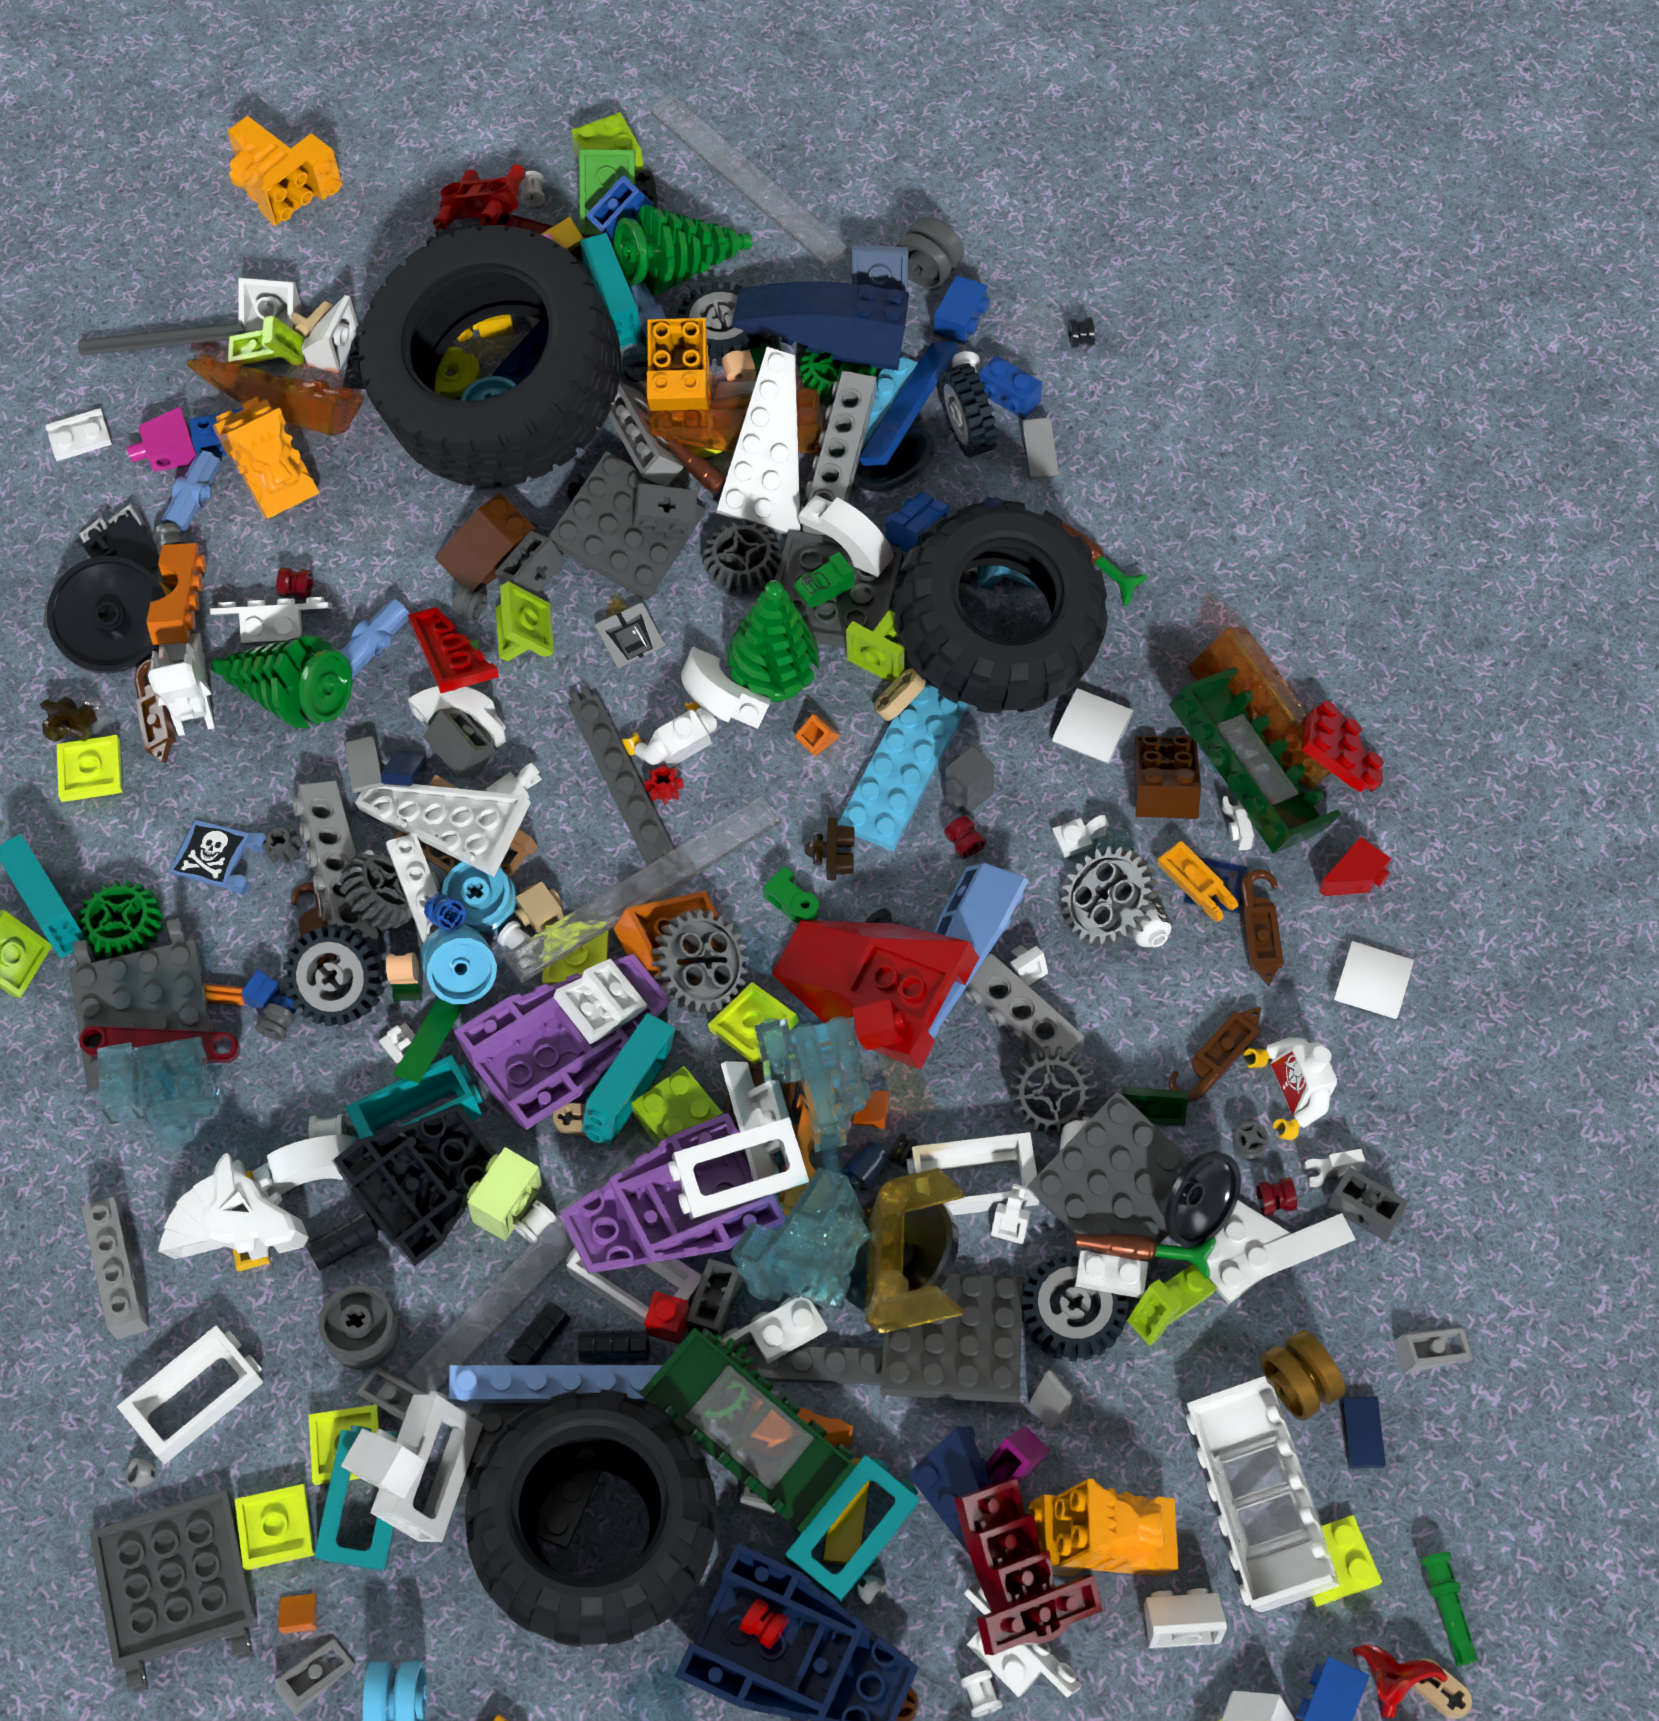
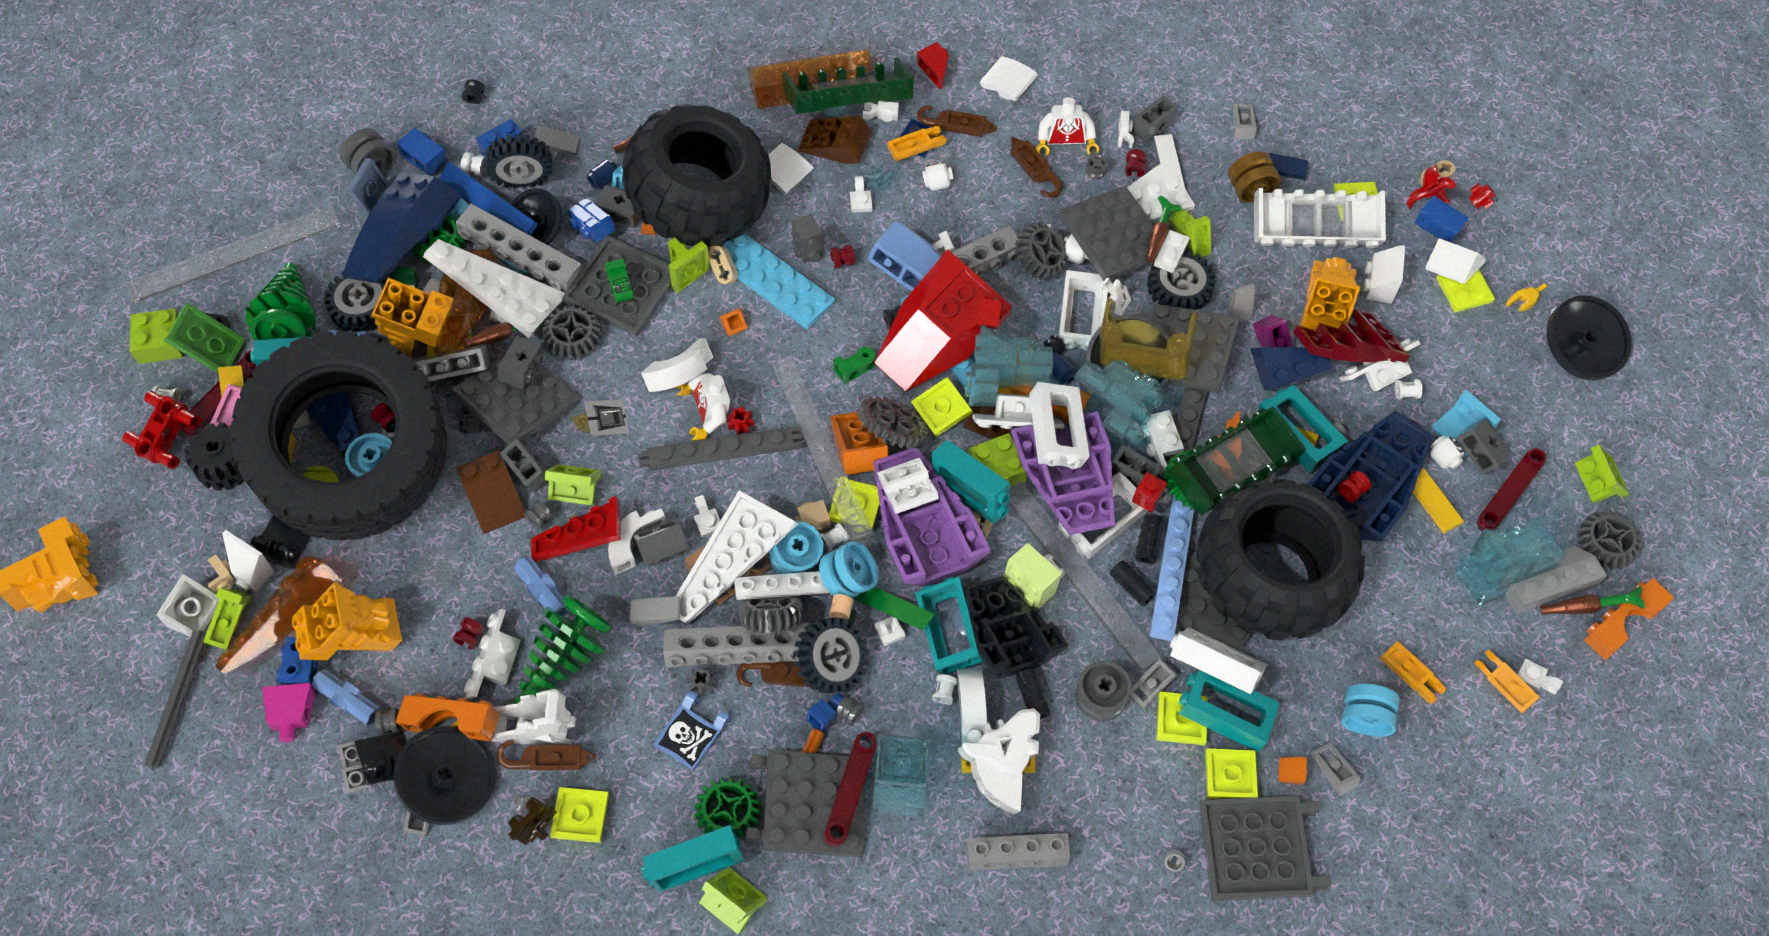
camera: 80 degrees left, 0 degrees up
white plate [45,408,112,461] -> none
white piece [117,1325,263,1465] -> none
white brick [341,1428,426,1499] -> none
dark blue tile [381,751,427,786] -> none
blue wheel [424,894,466,931] -> none
blue brick [586,175,654,241] -> none
green plant [728,580,819,702] -> none
white arch [798,495,895,577] -> none
dark brown hips [804,818,855,881] -> none
dark grey gear [1060,846,1159,949] -> none
dark green plate [1121,1087,1188,1125] -> none
black dish [1164,1151,1241,1248] -> none
red plate [1301,700,1384,792] -> none
green pin [1420,1552,1479,1667] -> none

